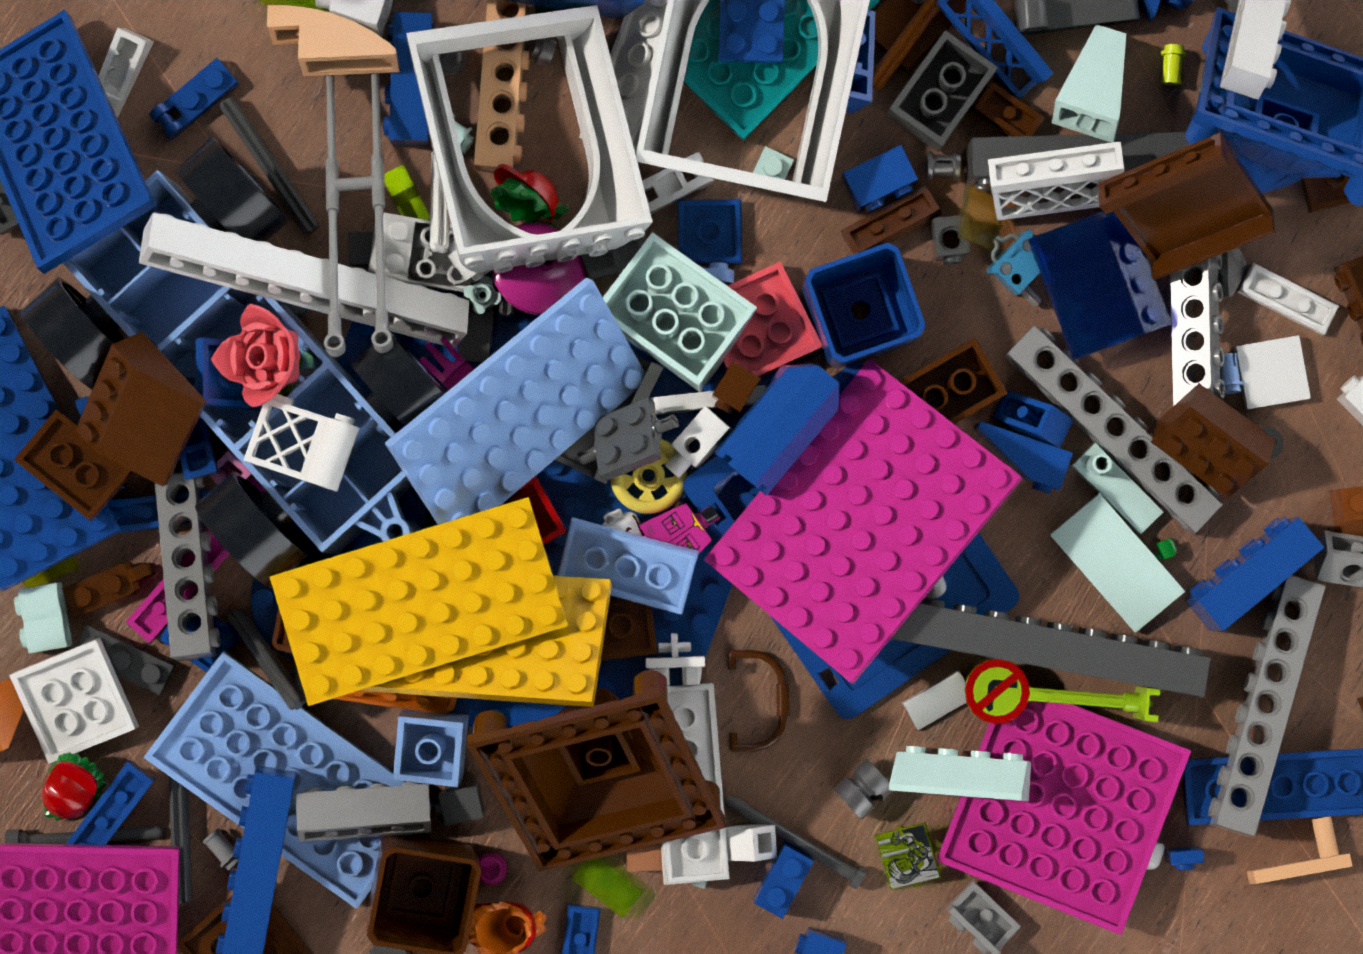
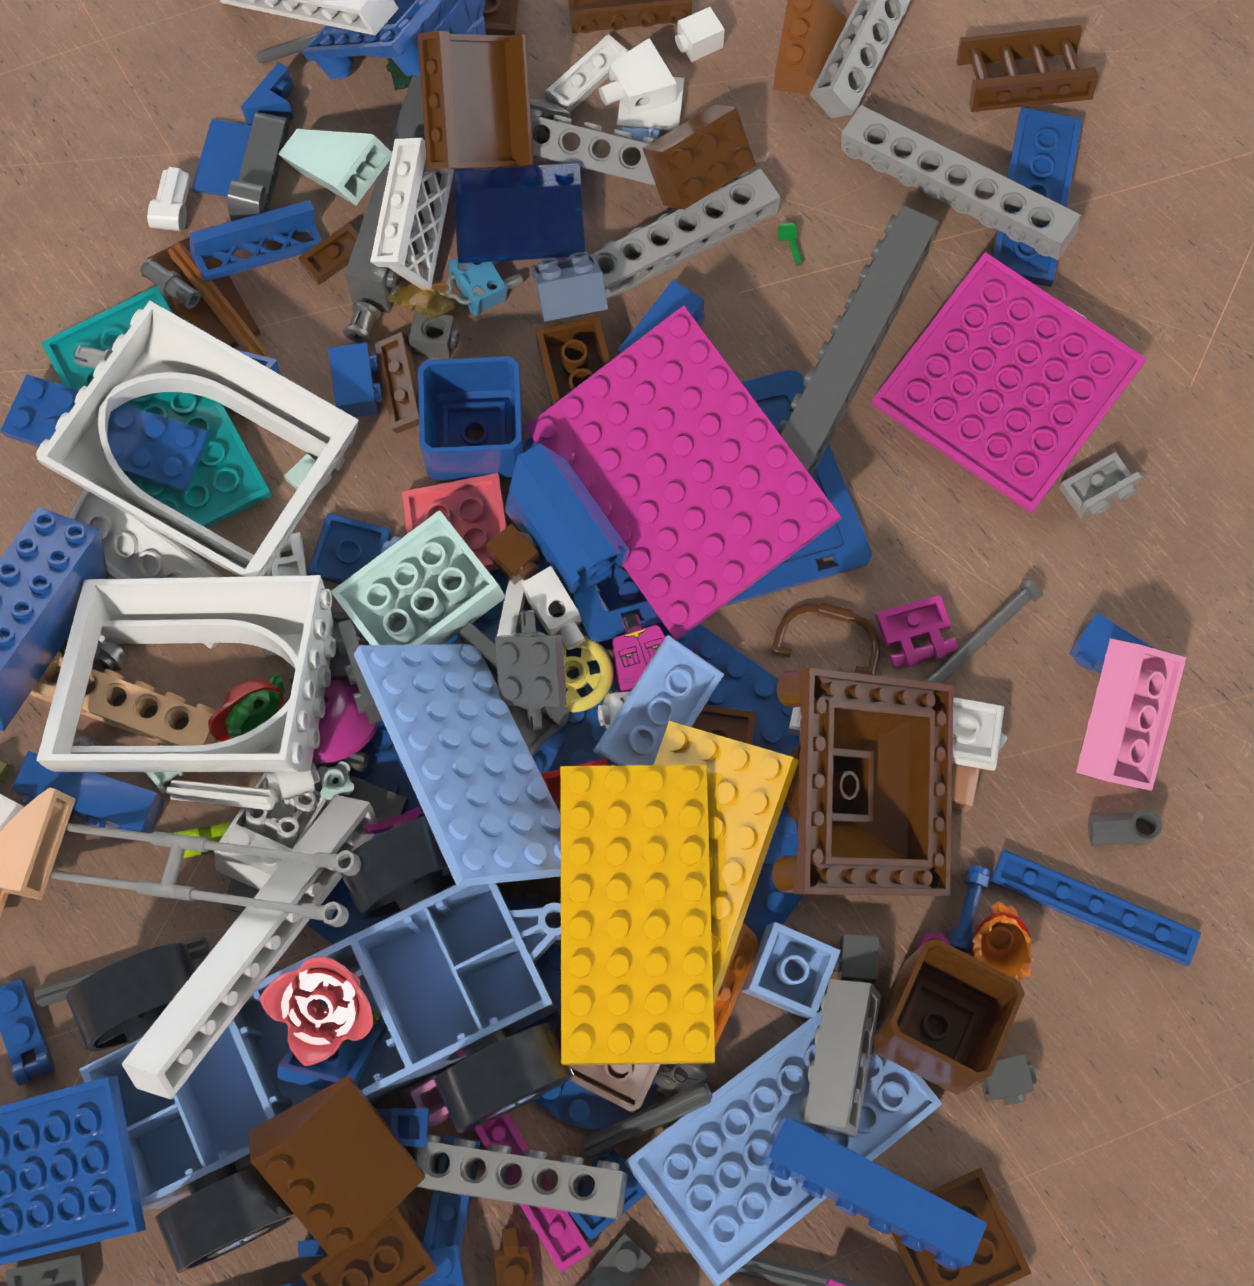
camera: 75 degrees left, 15 degrees down
light grey pin [203,828,239,871] -> none
white piece [243,394,359,492] -> none
clear neon green plate [571,858,643,918] -> none
white hips [646,633,705,685] -> none
white brick [726,824,777,862] -> none
blue brick [753,842,814,919] -> none
flat silver wheel [834,758,892,820] -> none
piece [875,822,942,890] -> none
dark grey brick [886,30,998,153] -> none
light aqua slope [889,746,1031,801] -> none
white slope [901,670,966,730] -> none
lime piece [964,659,1161,724] -> none
blue slope [992,389,1074,448] -> none
light aqua tile [1050,493,1185,633] -> none
light aqua piece [1071,443,1163,535] -> none
neon yellow pin [1161,44,1187,86] -> none
blue plate [1164,846,1204,870] -> none
blue brick [1185,517,1325,631] -> none
light nougat piece [1247,816,1352,884] -> none
none -> dark grey plate [335,619,383,724]
none -> sand blue slope [531,252,608,322]
none -> white torso [599,38,677,114]
none -> dark pink plate [875,595,958,668]
none -> blue bar [949,865,990,952]

